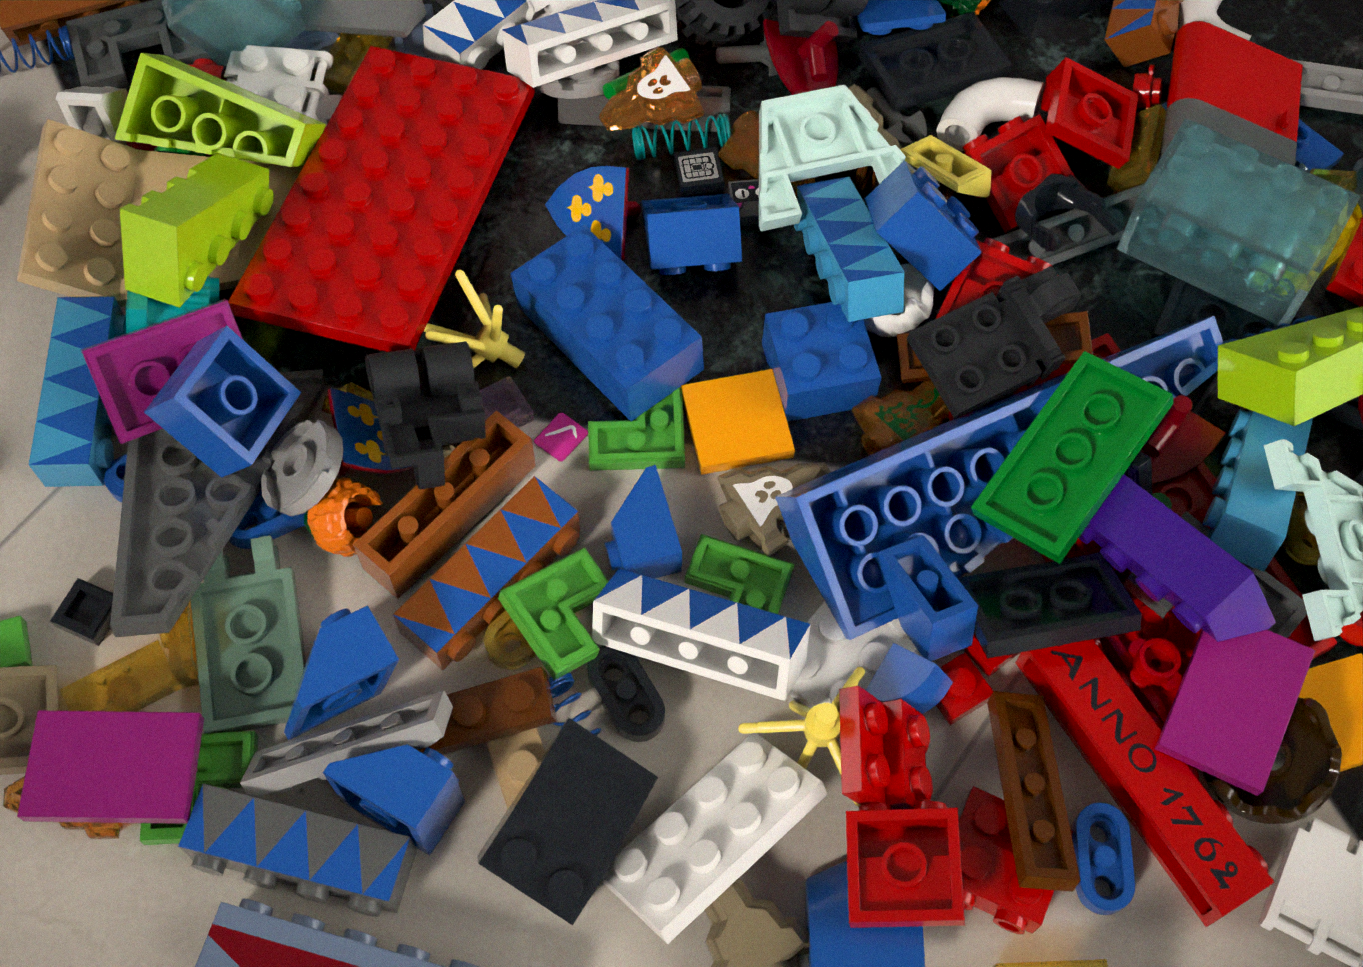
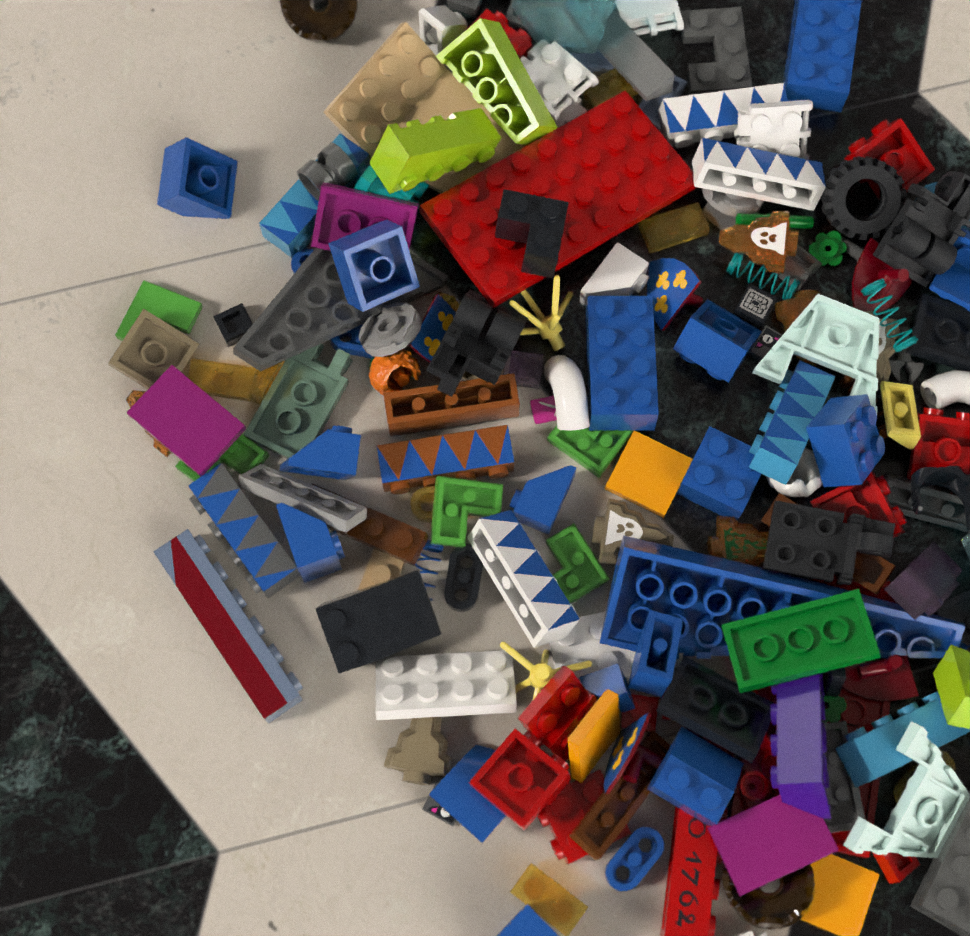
camera: 40 degrees right, 10 degrees up
none -> dark grey wheel [297,142,358,202]
none -> black brick [495,189,569,278]
none -> white cylinder [544,355,590,430]
none -> light orange tile [567,689,620,783]
none -> white slope [579,242,649,306]
none -> shield [604,713,664,795]
none -> clear yellow plate [639,202,710,253]
none -> blue slope [647,727,744,826]
none -> green plant [809,231,847,266]
none -> teal piece [861,278,918,353]
none -> clear purple brick [884,541,963,620]

